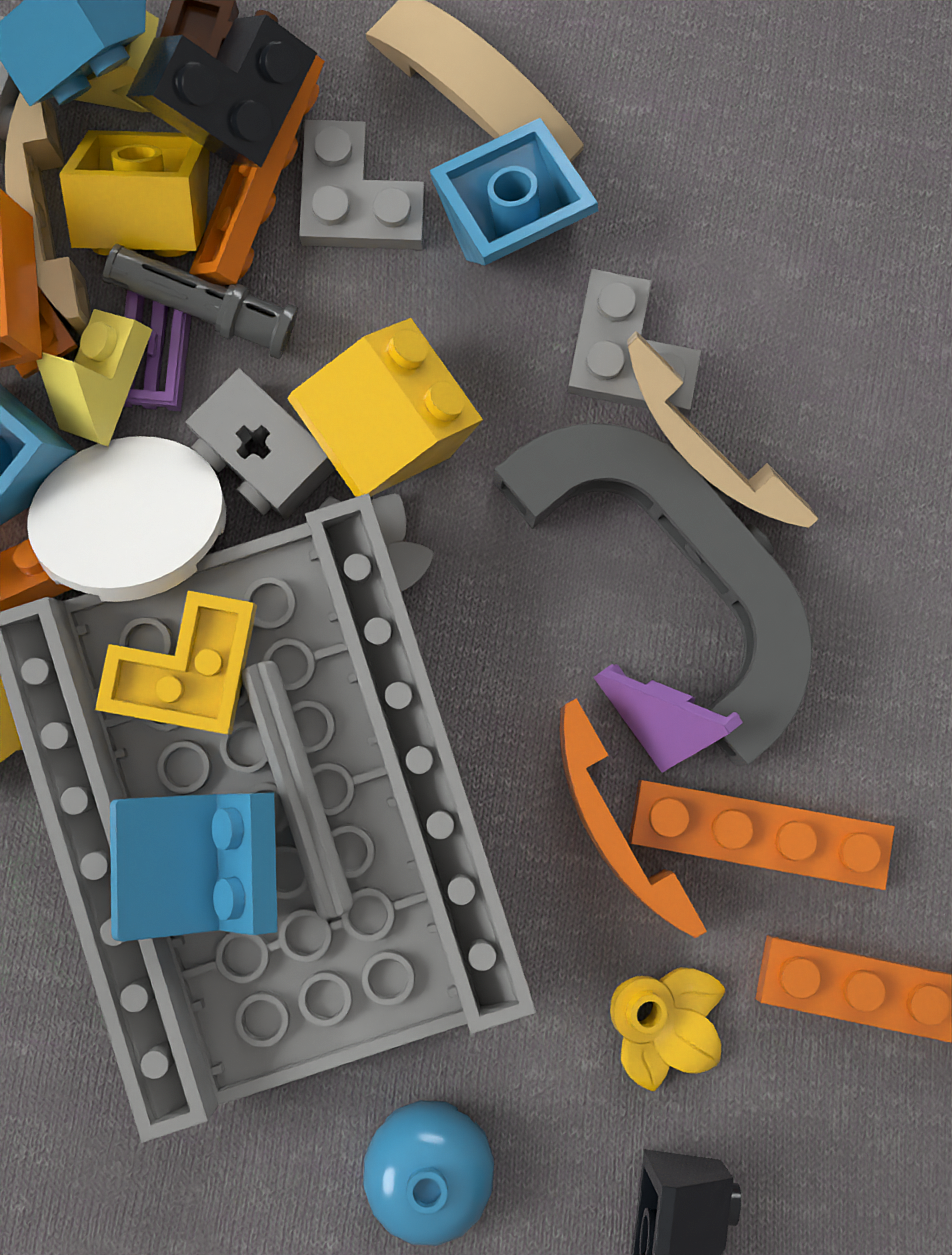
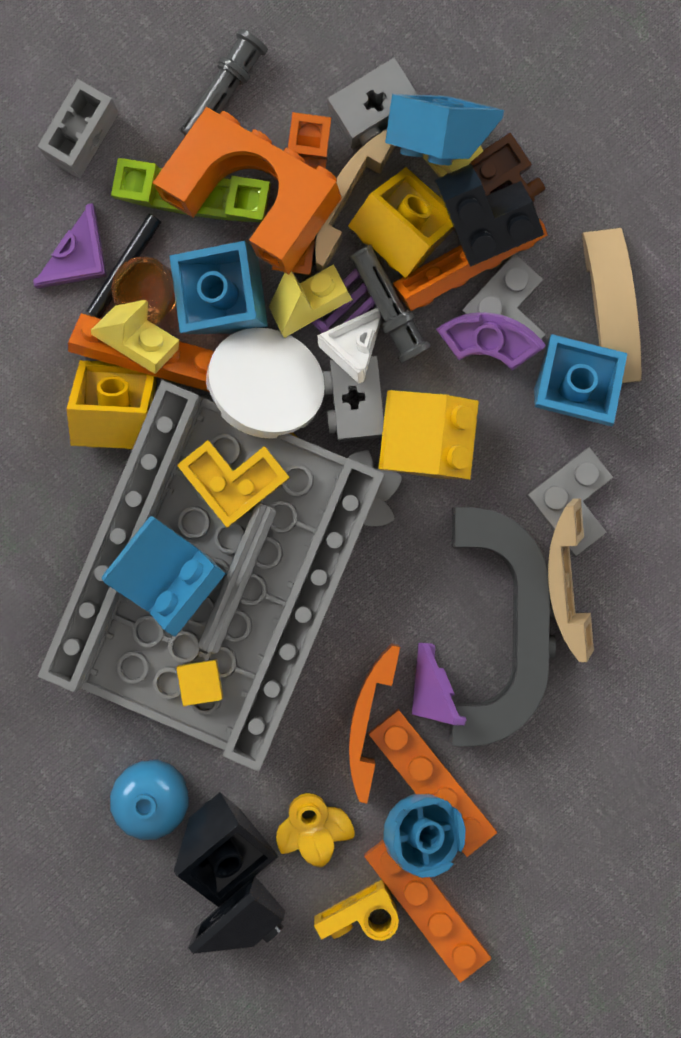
camera: 45 degrees right, 5 degrees up
none -> black slope [174,792,278,907]
none -> yellow tile [176,659,224,706]
none -> yellow plate [314,879,399,941]
none -> white tile [317,308,381,384]
none -> dark azure cylinder [383,794,466,878]
none -> medium lavender tile [436,312,546,370]

